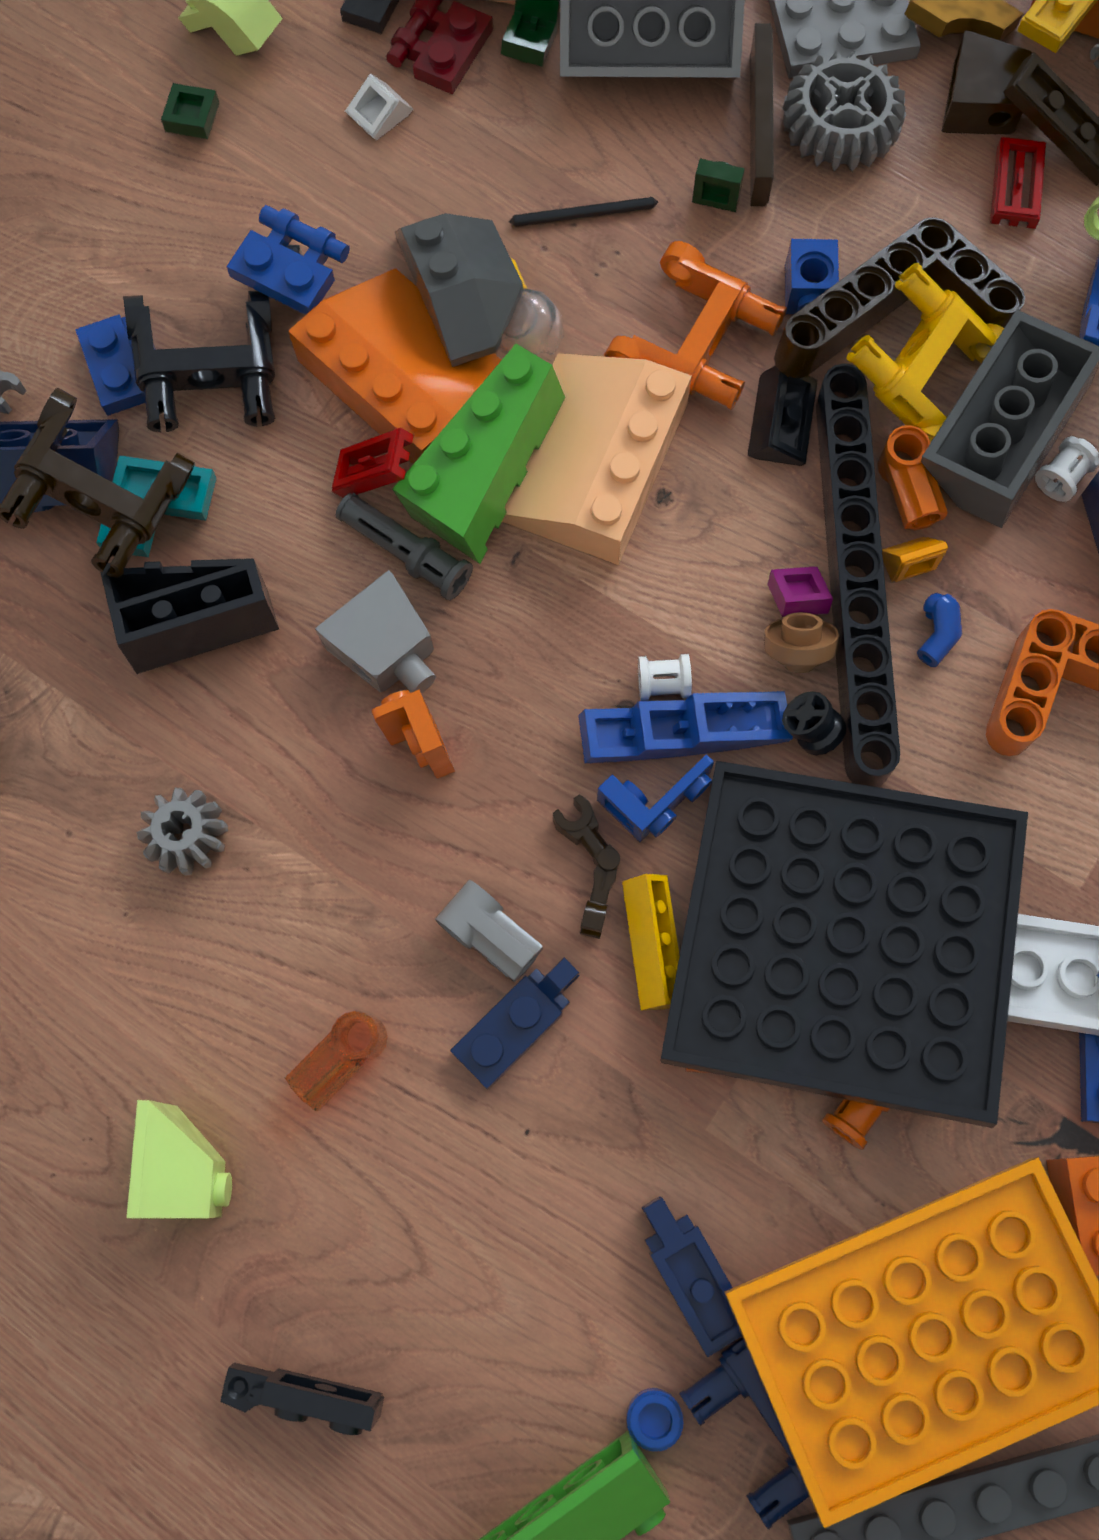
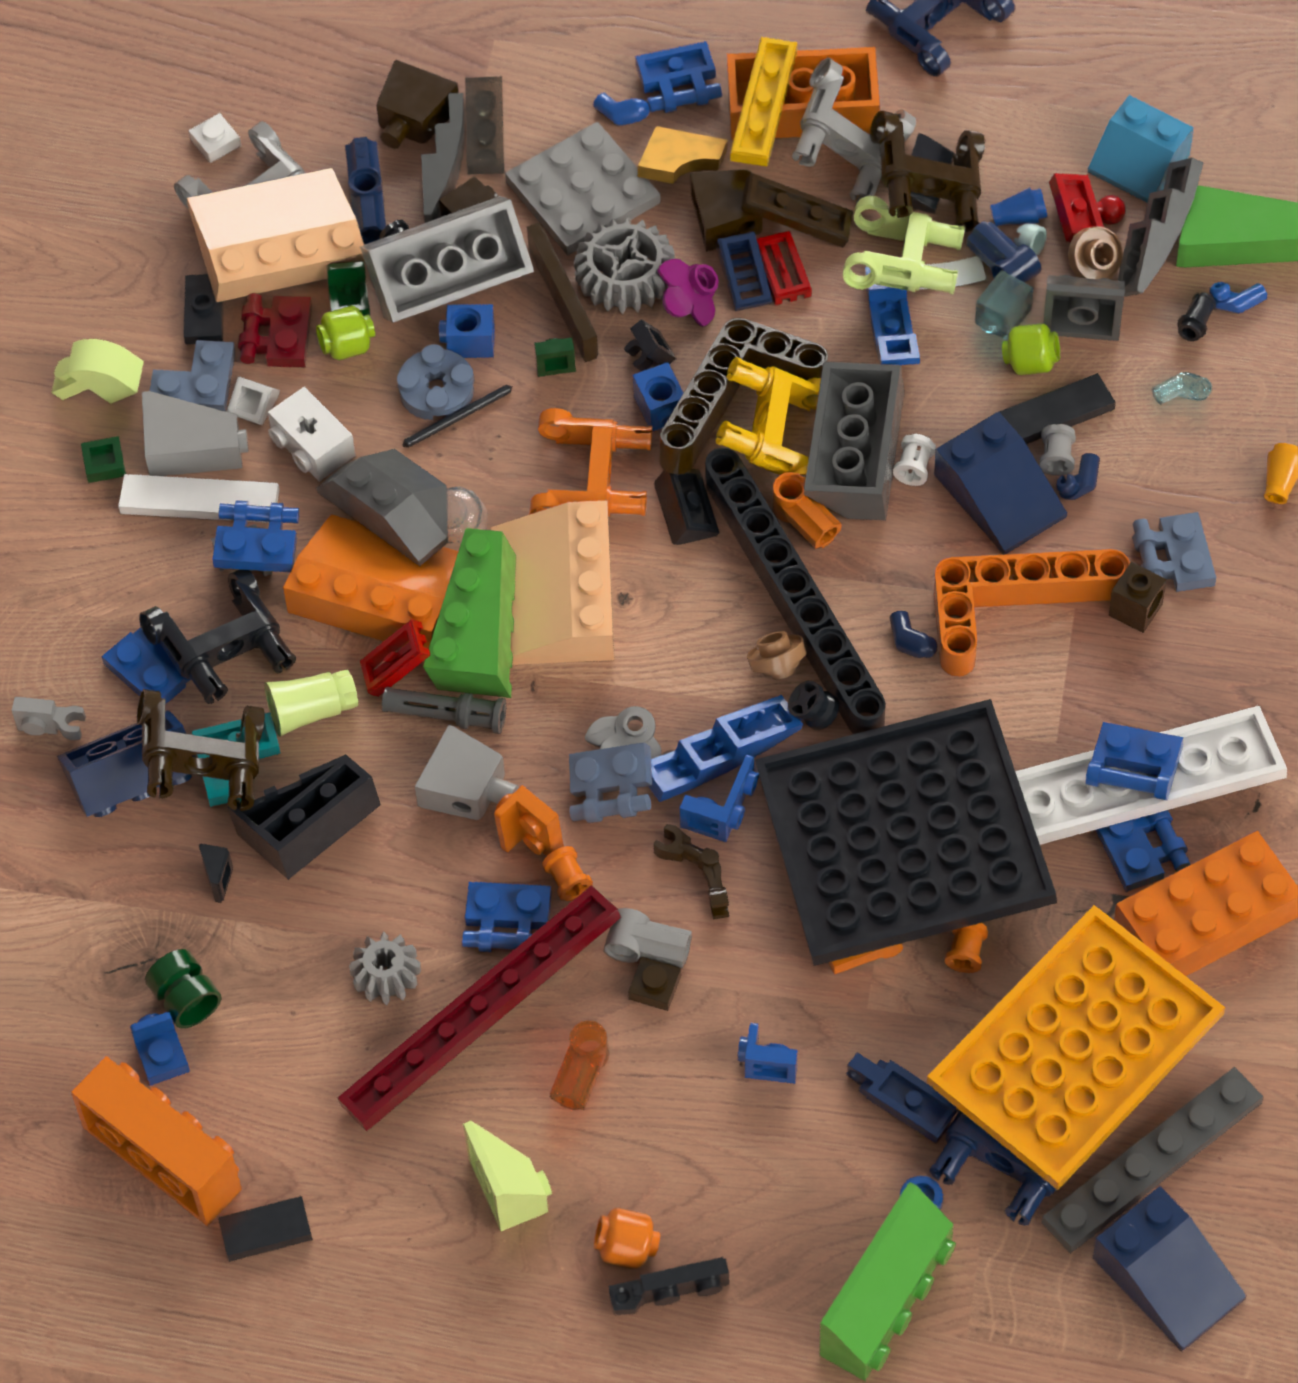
camera: 25 degrees left, 15 degrees down
dark blue hinge [450,957,580,1090] -> none
yellow piece [622,874,680,1010] -> none
white bush [638,654,692,701] -> none
magenta plate [767,566,833,617] -> none
light orange slope [882,537,948,582] -> none
blue arm [917,593,962,668] -> none
none -> white tile [119,474,280,523]
none -> light grey slope [142,391,249,476]
none -> sand blue plate [150,340,236,412]
none -> black slope [199,844,233,903]
none -> yellowish green plant [265,670,358,737]
none -> white brick [268,387,356,482]
none -> lime head [316,306,375,360]
none -> dark red plate [337,885,621,1132]
none -> sand blue plate [397,344,474,420]
none -> blue brick [439,304,495,358]
none -> blue plate [462,882,552,952]
none -> orange bush [542,846,593,901]
none -> sand blue plate [569,742,652,823]
none -> light grey plate [585,706,662,759]
none -> orange head [594,1208,660,1269]
none -> black tile [624,319,676,371]
none -> dark brown plate [628,957,681,1011]
none -> magenta plate [657,259,719,327]
none -> dark blue slope [717,232,772,311]
none -> blue bracket [738,1023,798,1084]
none -> dark blue arm [889,611,938,658]

